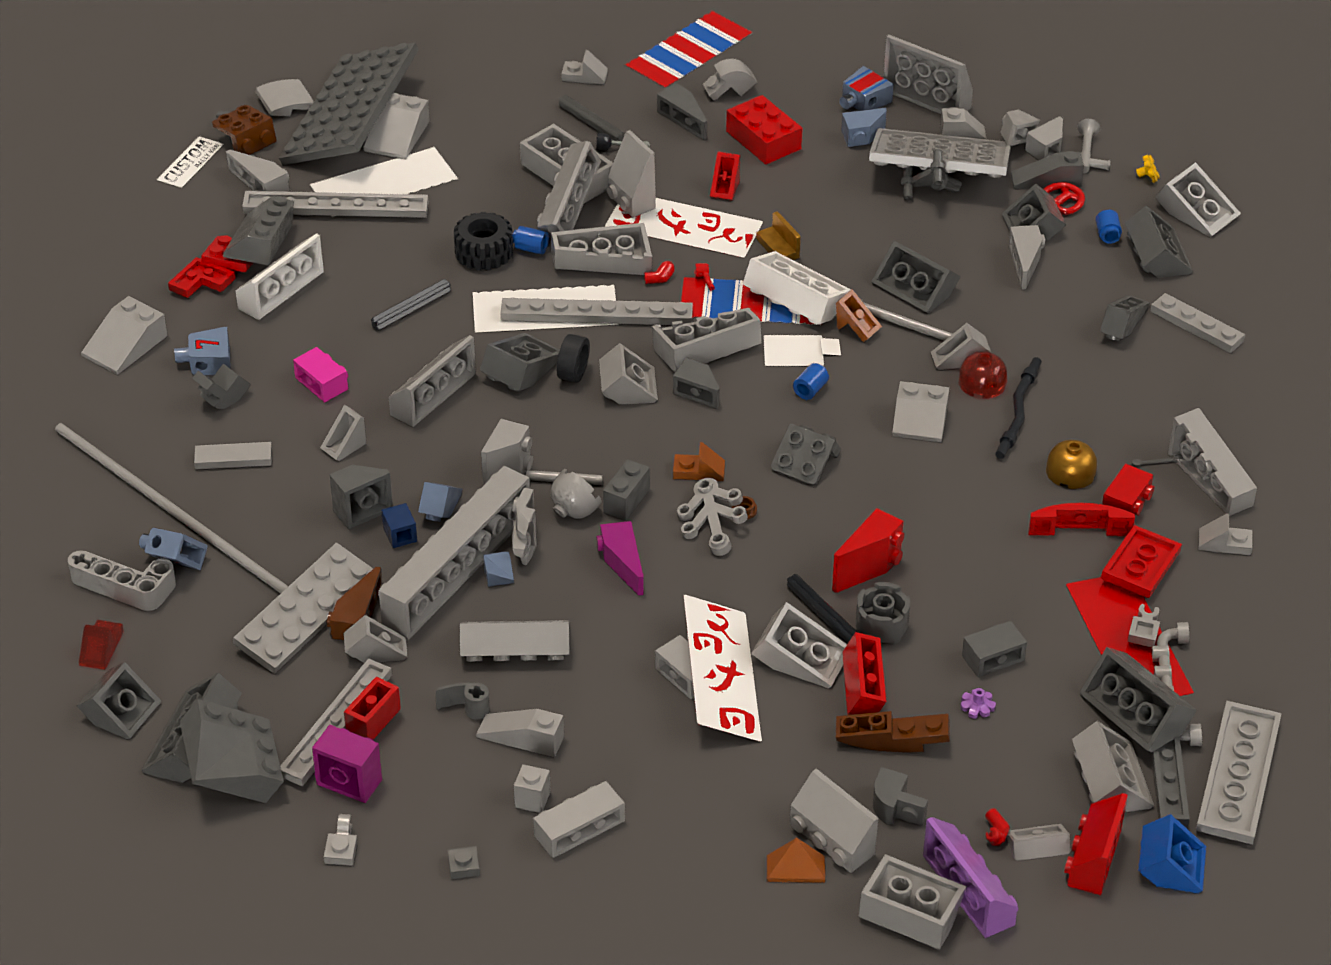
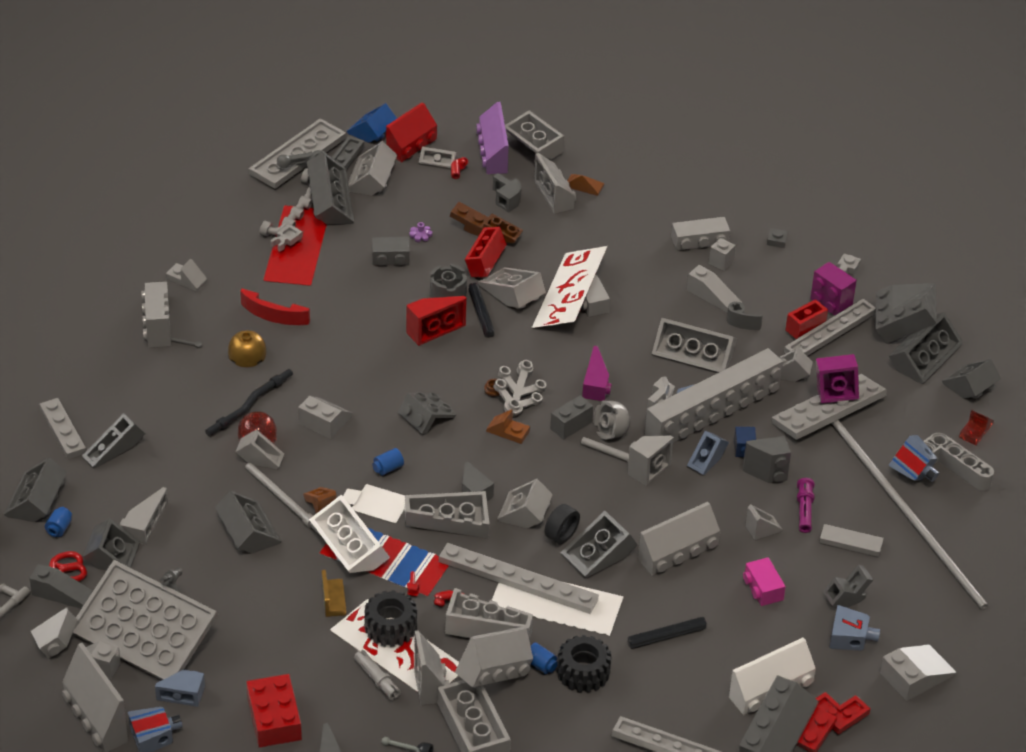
camera: 160 degrees left, 0 degrees up
reddish brown slope [327,567,383,640] -> none
red slope [710,152,740,200] -> none
light grey slope [1025,116,1063,160] -> none
red plate [1101,525,1182,598] -> none
red brick [1102,463,1155,516] -> none
none -> dark grey piece [277,150,324,169]
none -> light grey pin [354,650,401,700]
none -> black tyre [364,590,417,647]
none -> magenta pin [797,478,815,533]
none -> magenta brick [816,354,859,403]

